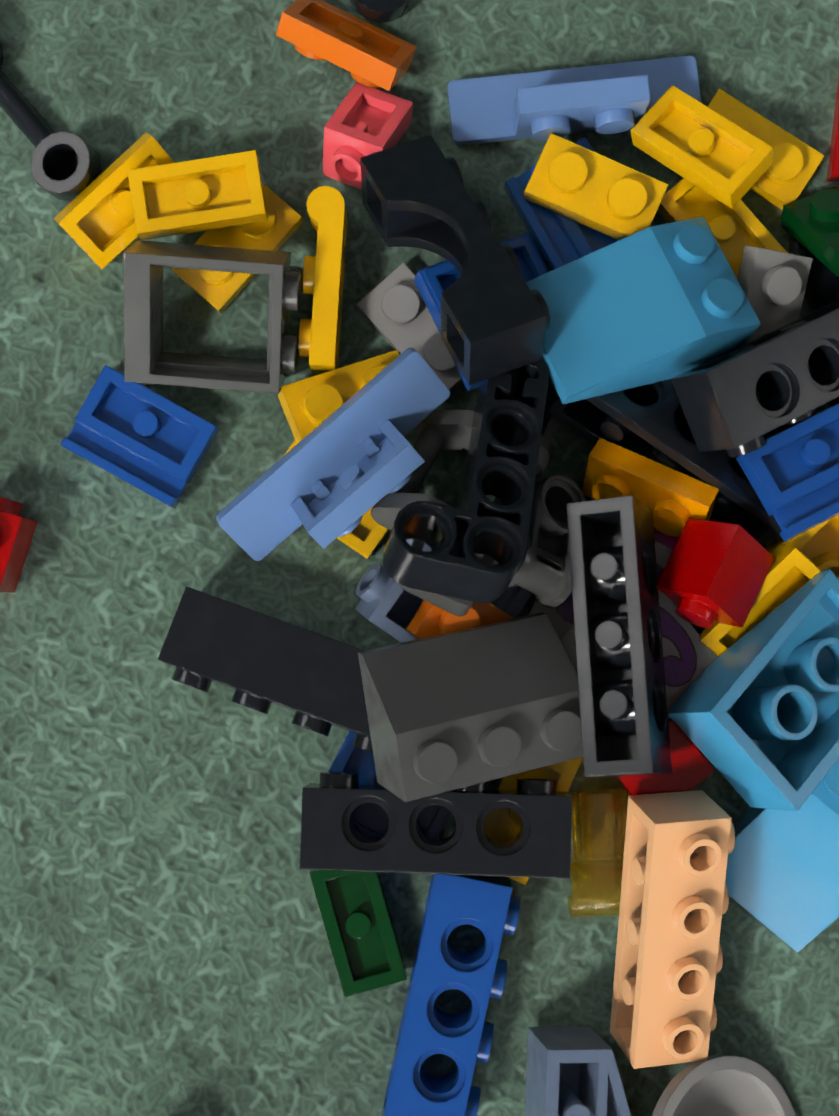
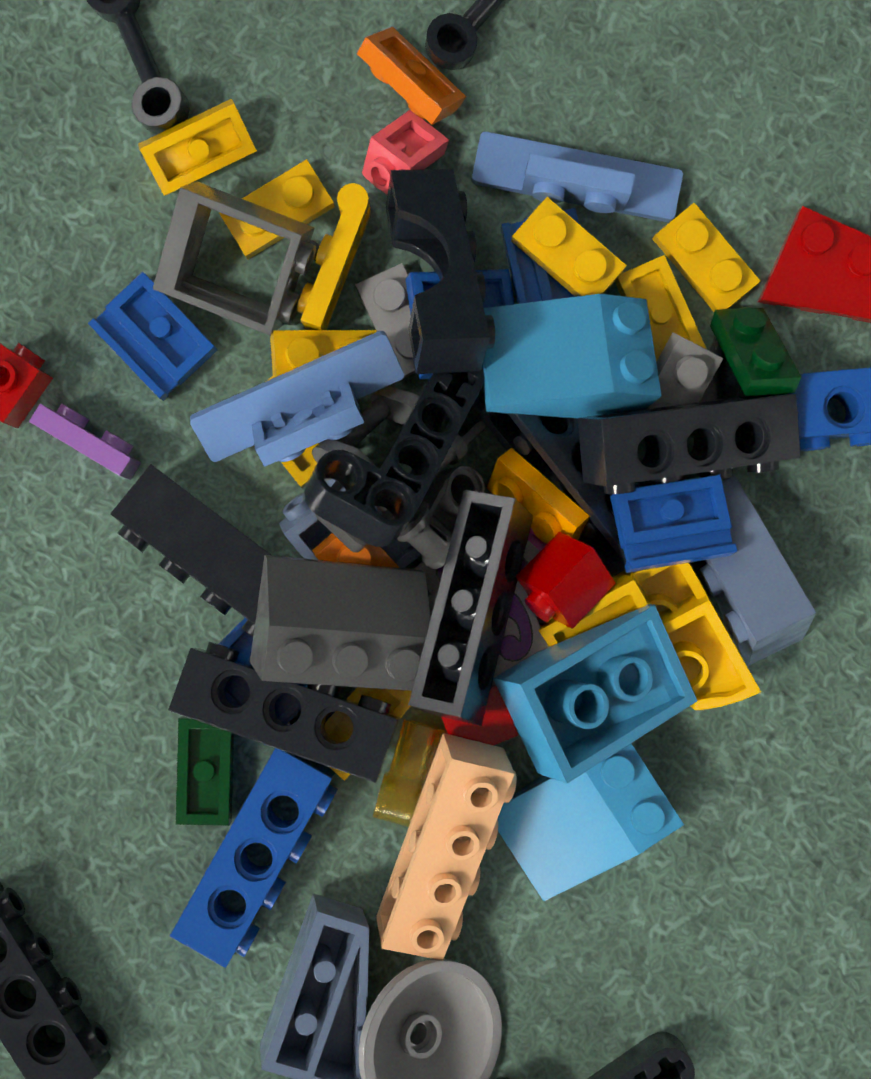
camera: 15 degrees right, 0 degrees up
yellow plate [127,150,268,240] -> none
yellow plate [630,85,774,209] -> none
none -> medium lavender plate [29,403,141,480]

